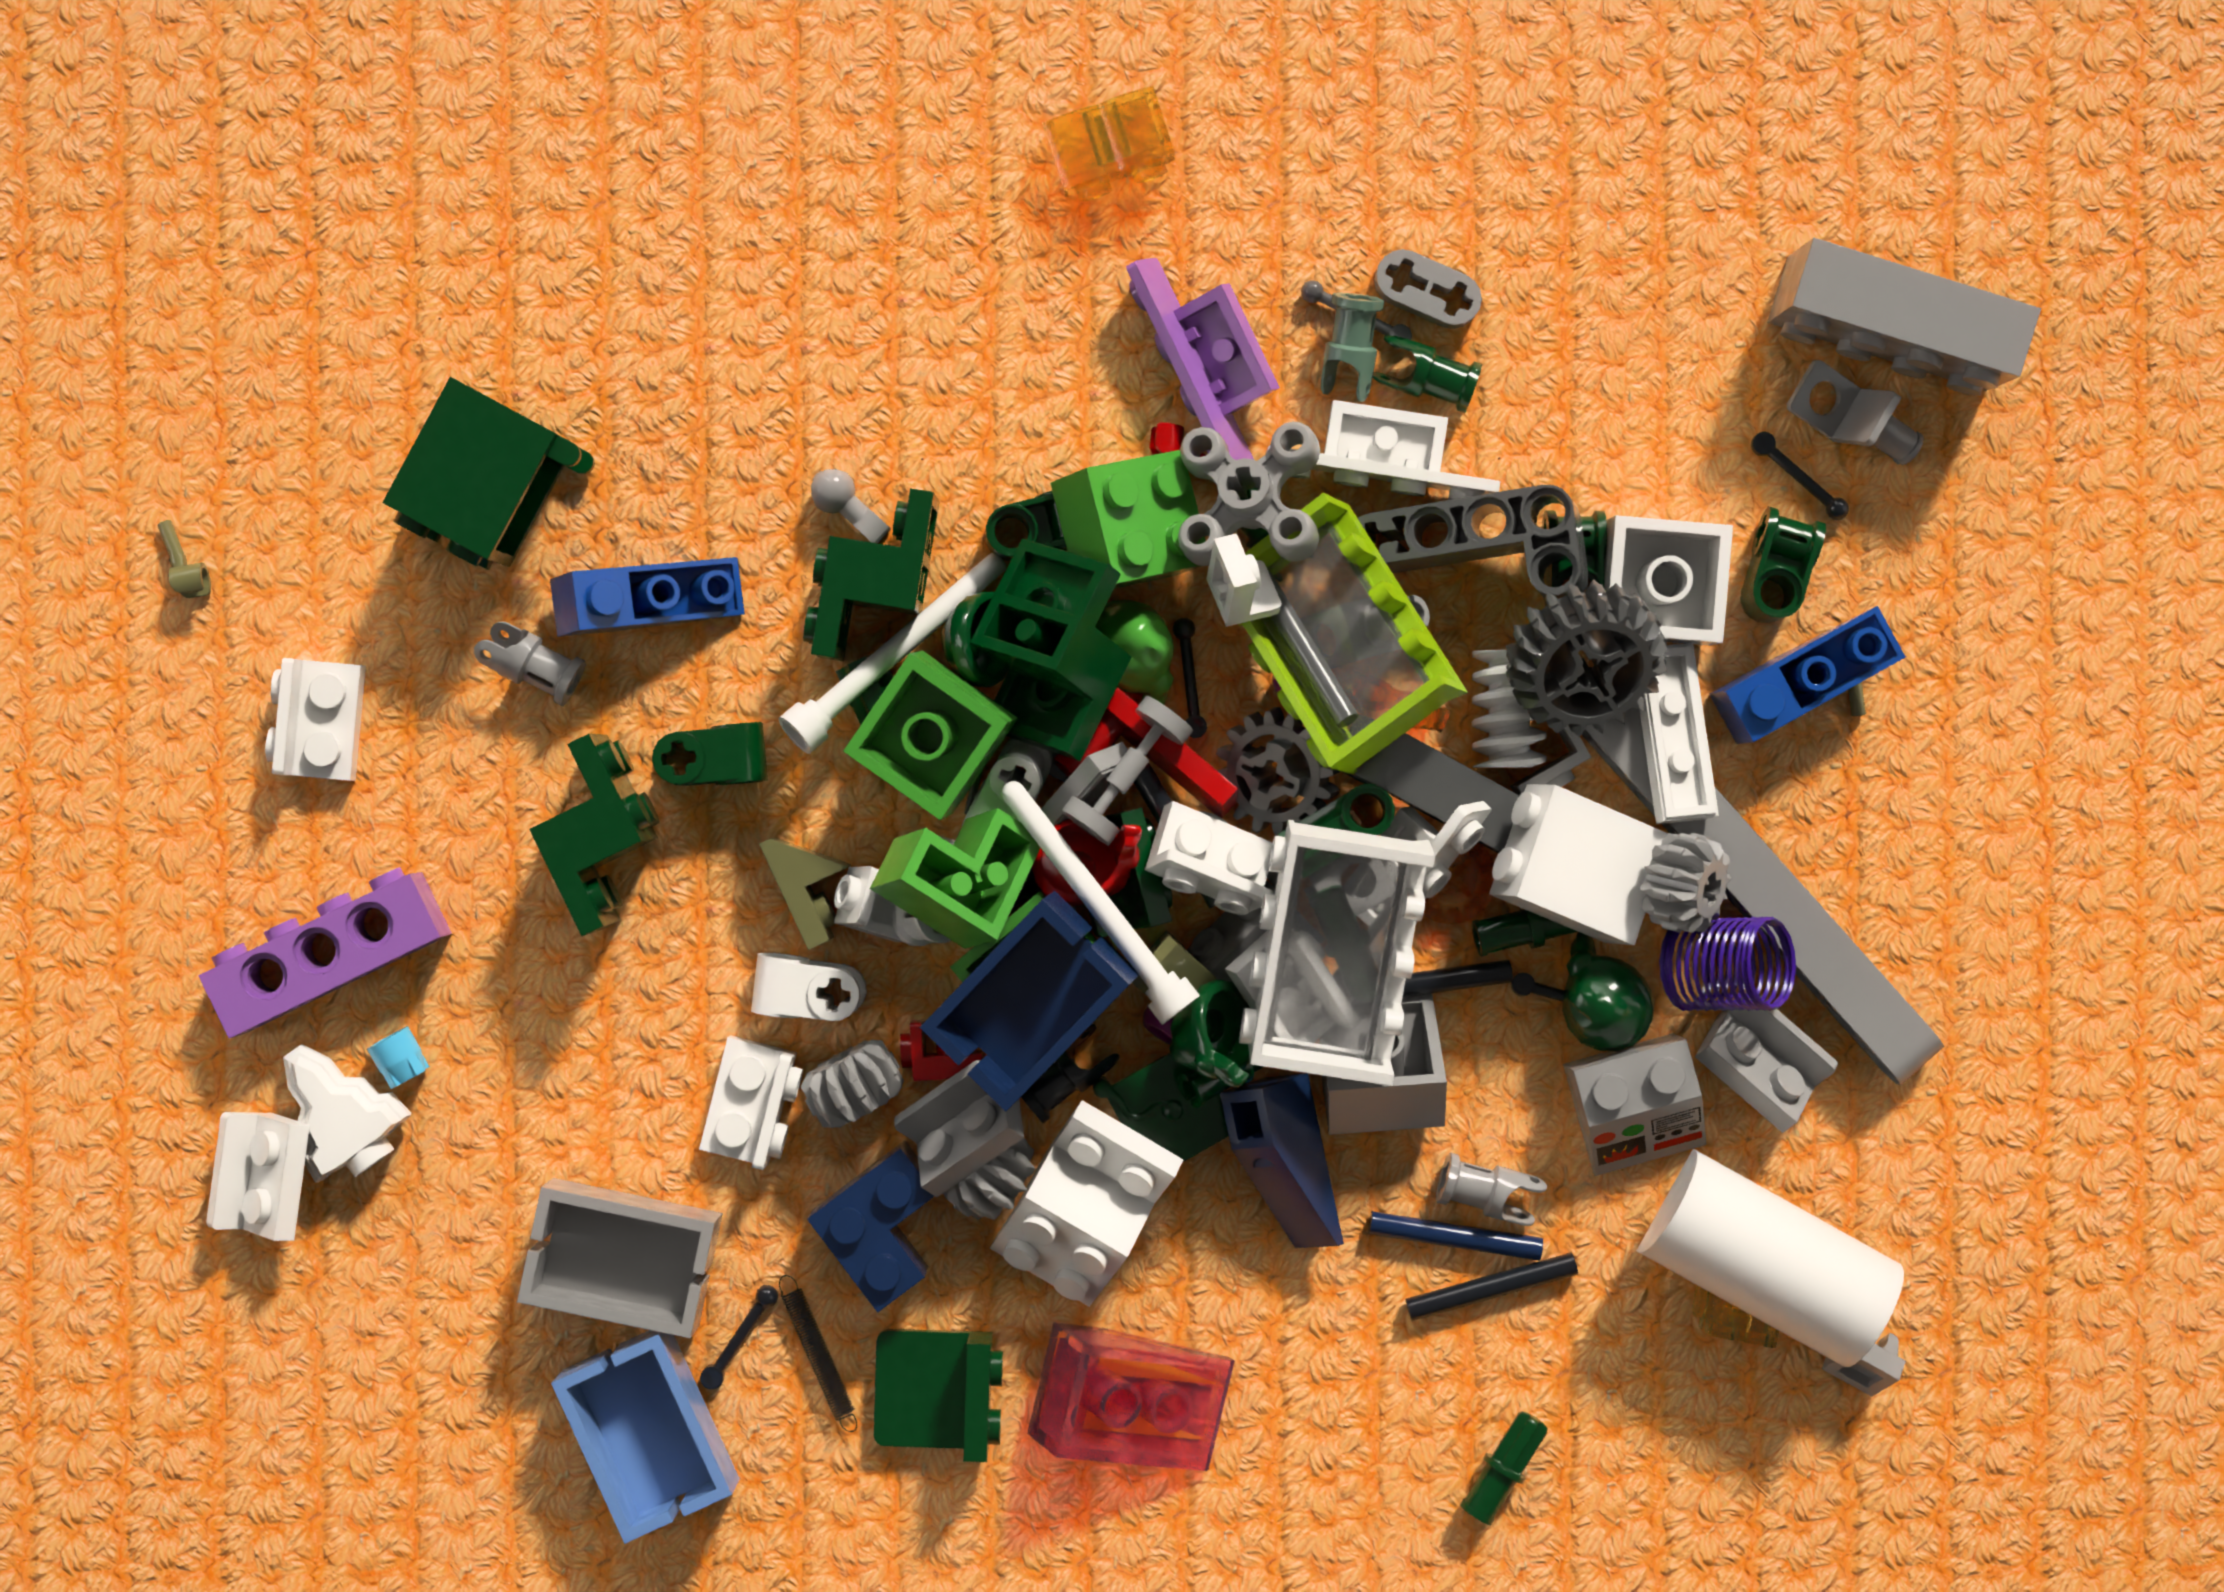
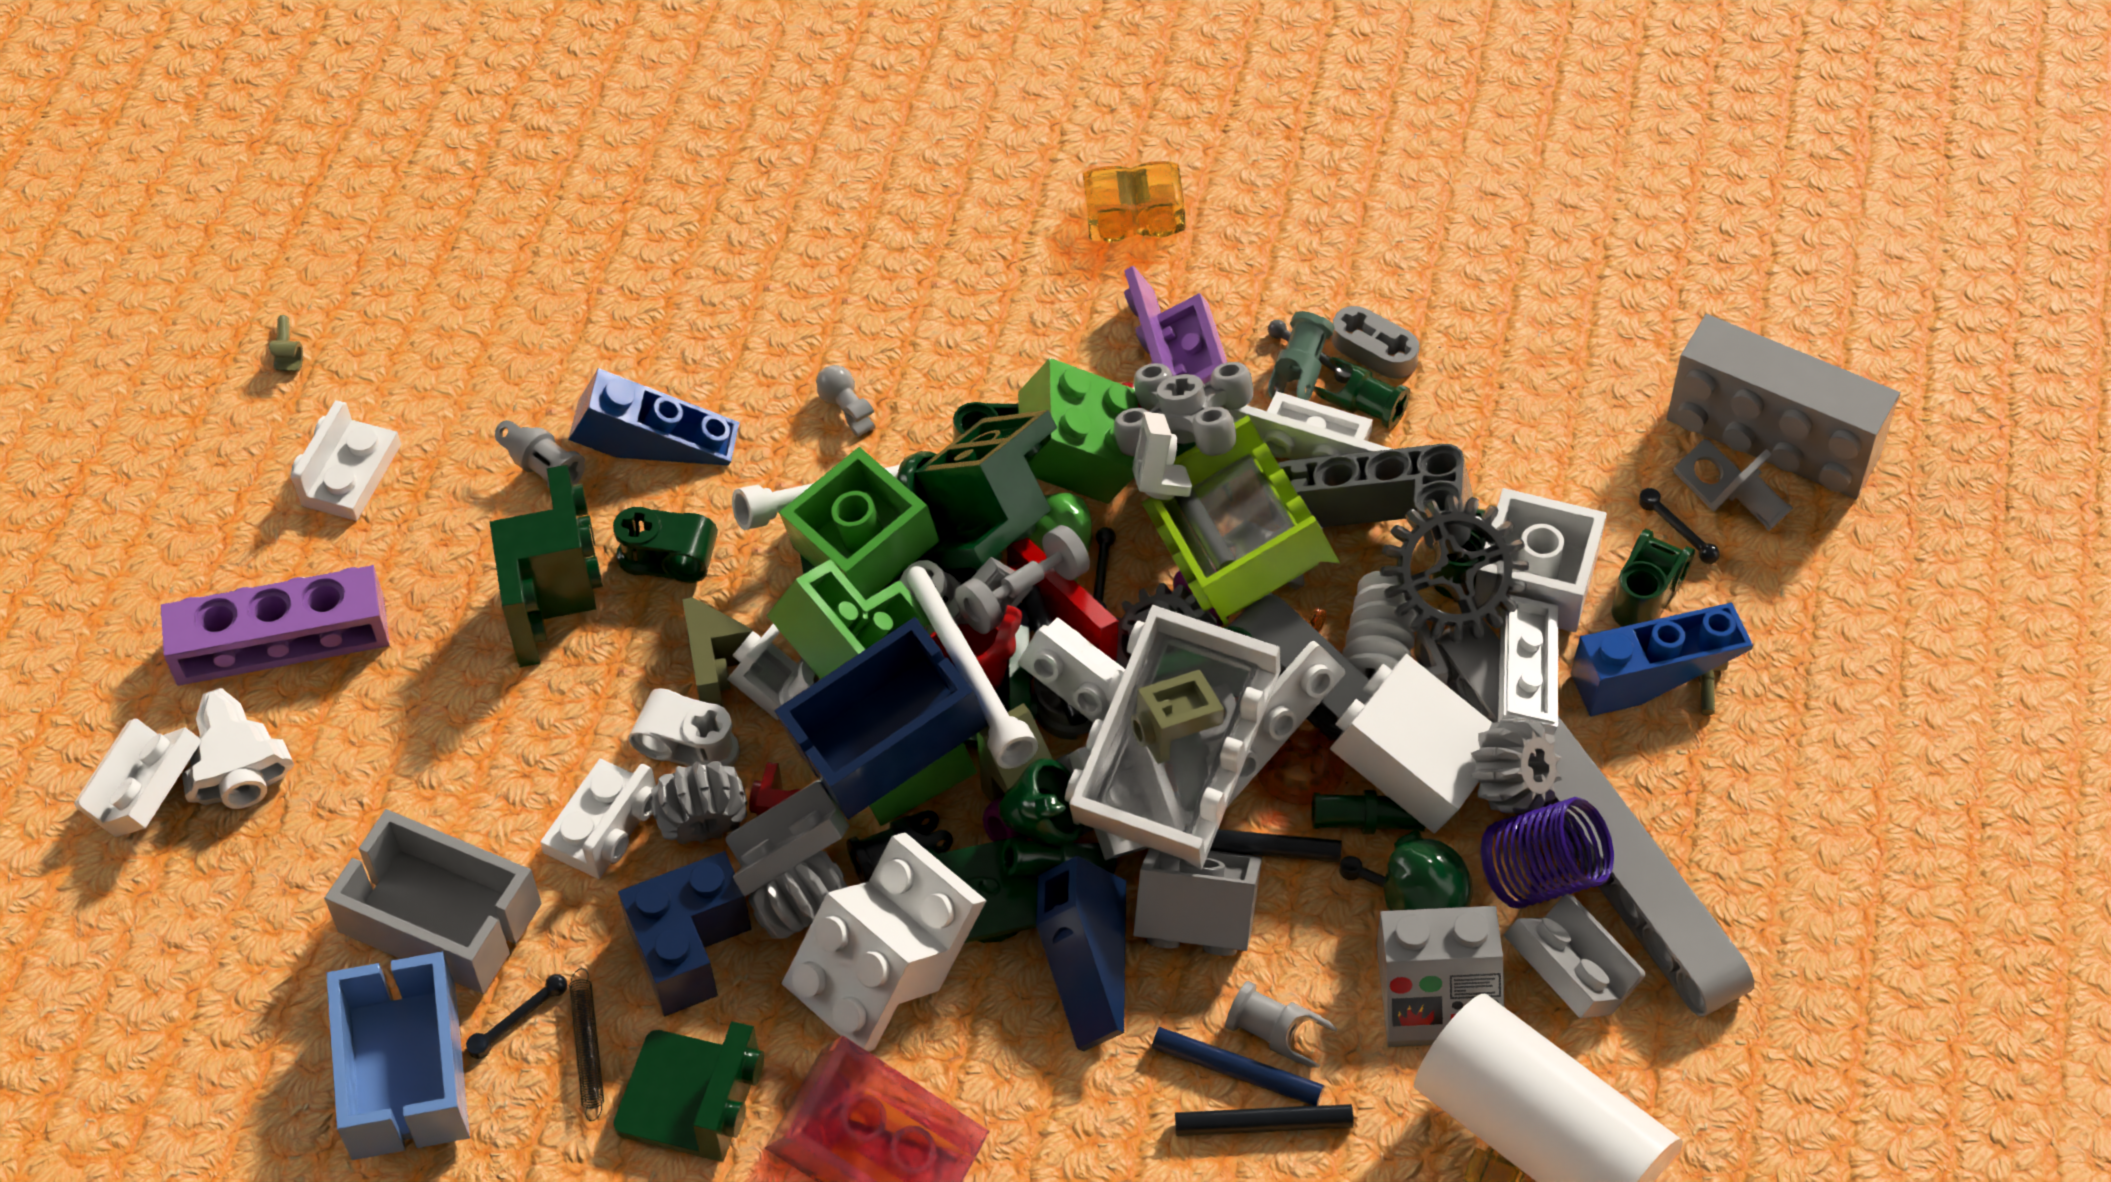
camera: 15 degrees right, 35 degrees down
medium azure hose [367,1026,430,1089] -> none
dark green container [382,377,595,570] -> none
dark green bracket [803,488,940,662] -> none
none -> olive bracket [1131,669,1224,764]

